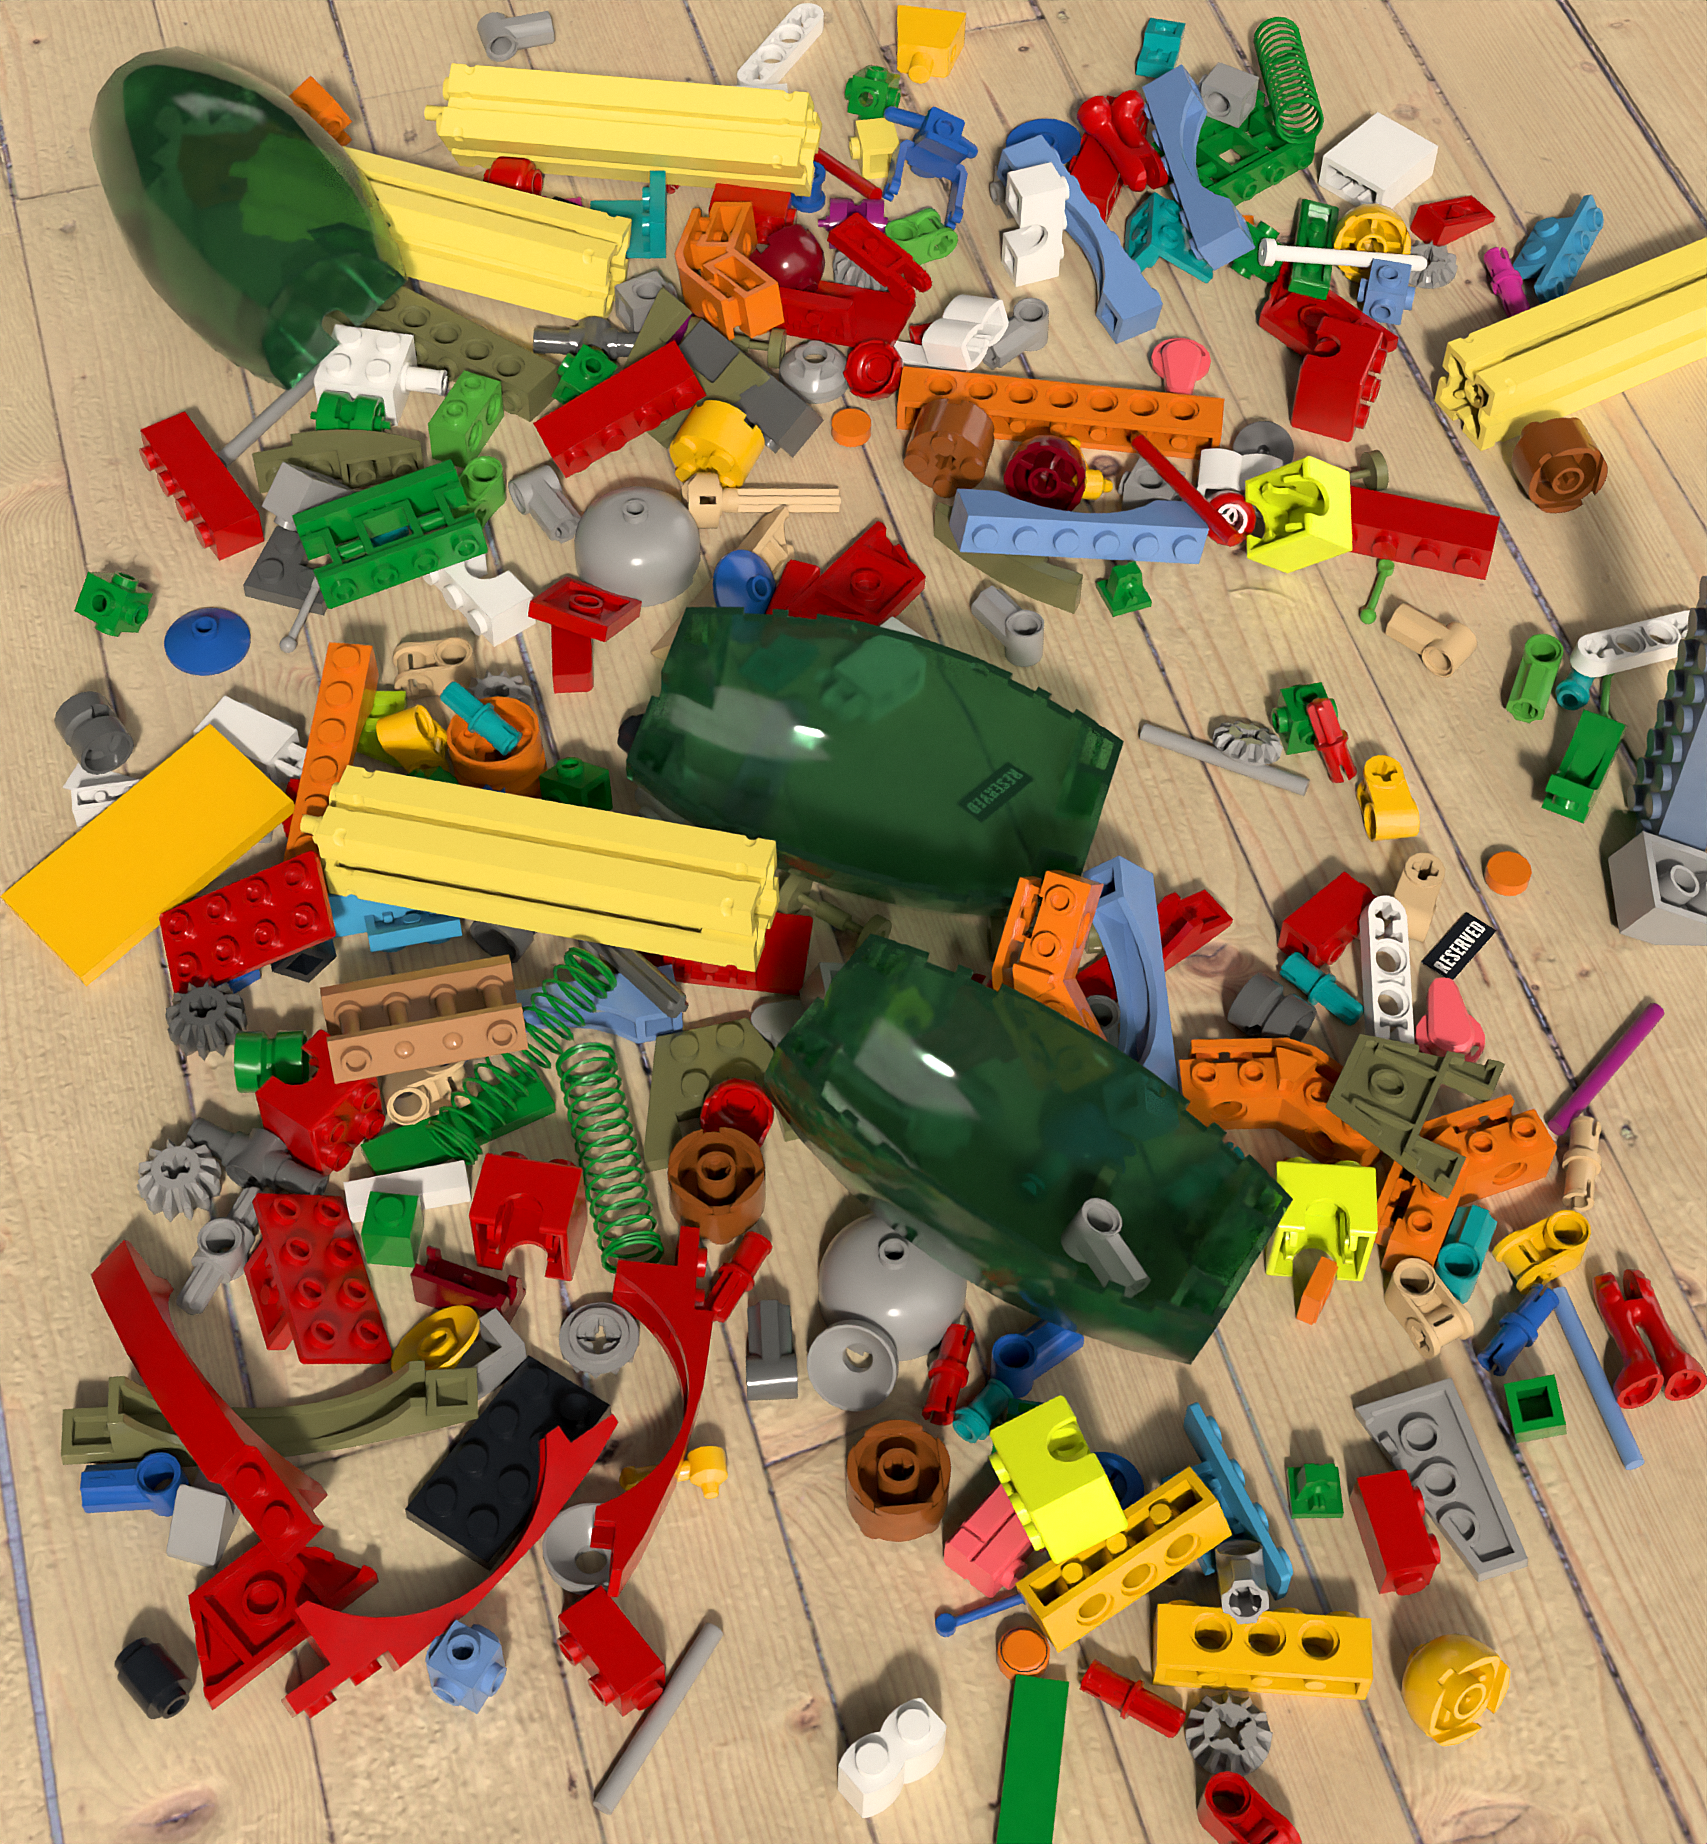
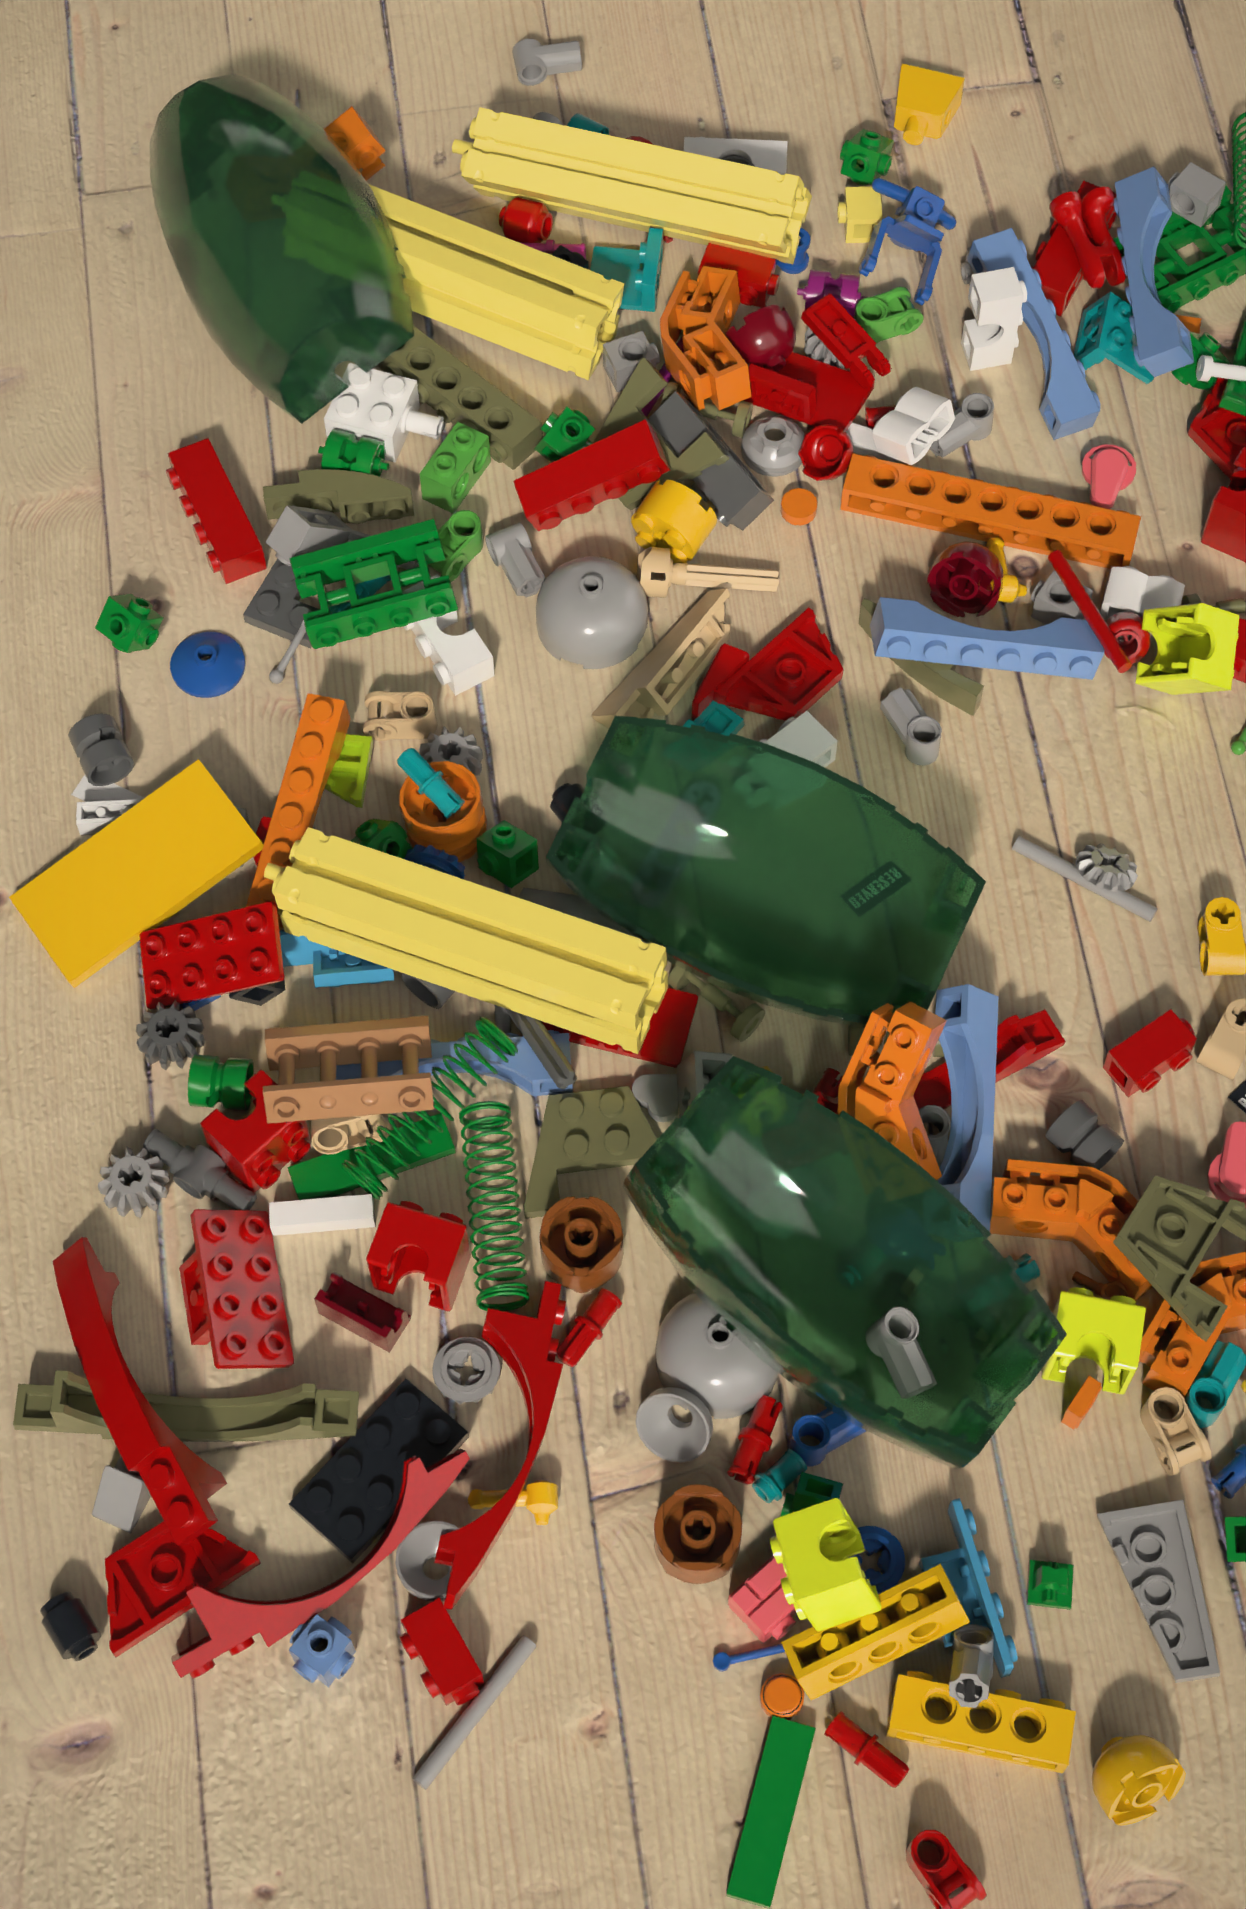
camera: 10 degrees right, 10 degrees up
blue piece [80,1452,191,1517] -> none
light grey axle [176,1186,264,1315] -> none
white brick [193,695,307,786] -> none
light grey bar [216,360,321,468] -> none
green brick [361,1191,424,1268] -> none
yellow piece [376,704,449,772] -> none
yellow dish [391,1305,480,1373] -> none
light grey panel [454,1308,527,1400] -> none
red tile [528,576,642,642] -> none
dark grey pin [533,316,639,361] -> none
red piece [551,625,594,694] -> none
red hair [700,1077,775,1148] -> none
blue dish [713,550,777,635] -> none
white beam [737,3,824,85] -> none
dark grey piece [746,1300,798,1401] -> none
red bar [814,148,882,199] -> none
white brick [838,1698,947,1818] -> none
dark orange brick [903,398,995,498] -> none
blue dish [1006,119,1081,164] -> none
green brick [1096,561,1152,617] -> none
teal slope [1136,18,1186,78] -> none
light grey gear [1185,1690,1273,1776] -> none
flat silver piece [1233,421,1294,465] -> none
green brick [1271,682,1338,755] -> none
teal axle [1279,952,1364,1026] -> none
red axle [1306,698,1357,783] -> none
red brick [1349,1469,1441,1596] -> none
white beam [1359,895,1414,1044] -> none

